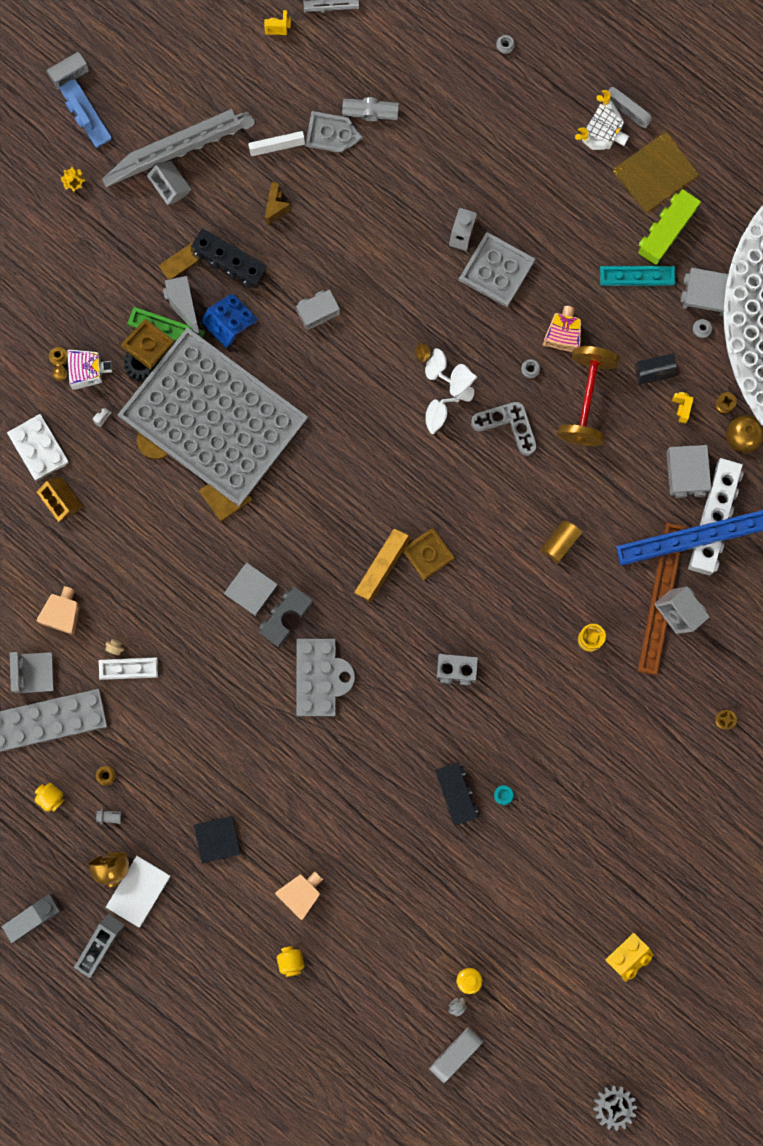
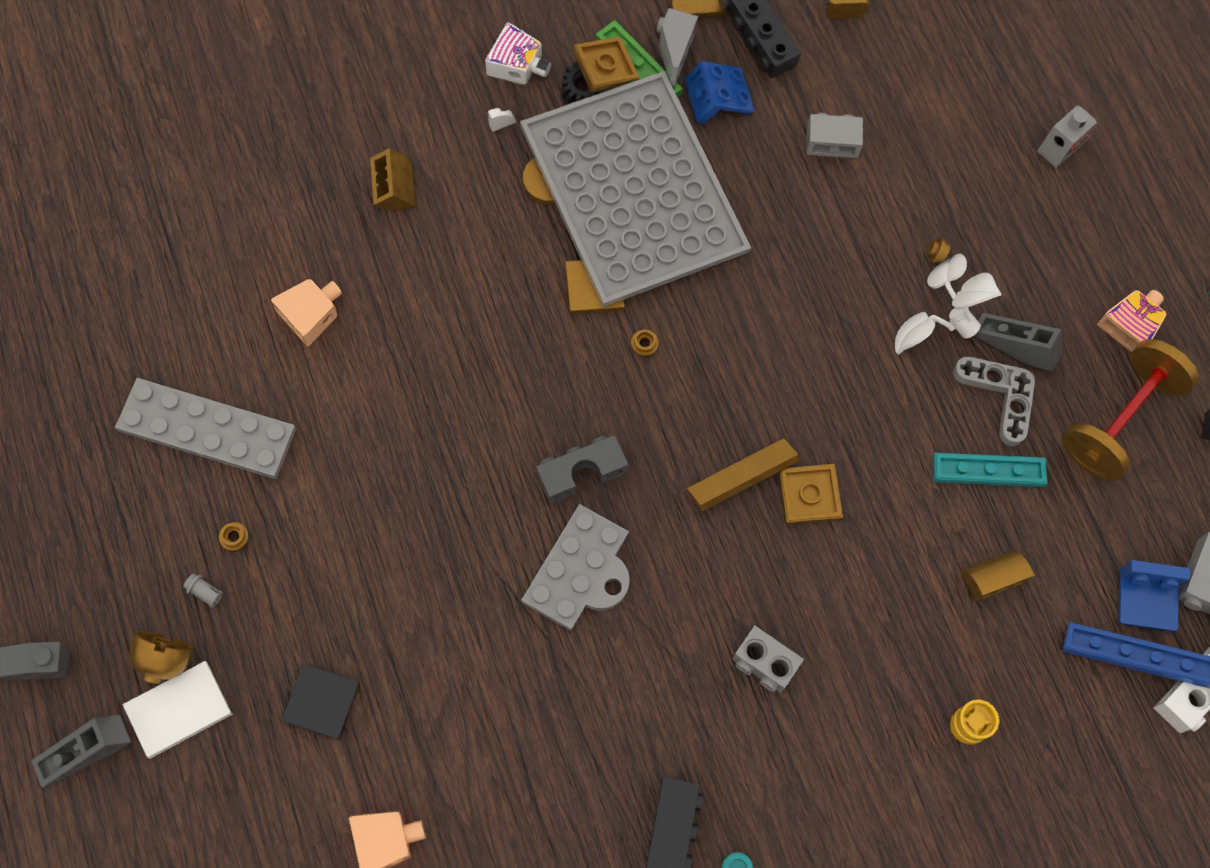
camera: 30 degrees right, 10 degrees down
white plate [7,414,69,482] -> none
light grey bracket [10,652,54,694] -> none
yellow head [35,783,64,812] -> none
pearl gold plate [49,347,68,381] -> none
white tile [99,658,158,680] -> none
tan plate [105,639,124,655] -> none
light grey tile [224,563,278,616] -> none
light grey plate [459,232,535,307] -> none
light grey plate [521,359,540,378] -> none
dark orange tile [638,523,685,675] -> none
light grey brick [654,586,709,634] -> none
none -> pearl gold plate [631,330,659,357]
none -> teal tile [932,453,1047,487]
none -> dark grey slope [974,313,1063,371]
none -> blue bracket [1118,560,1190,632]

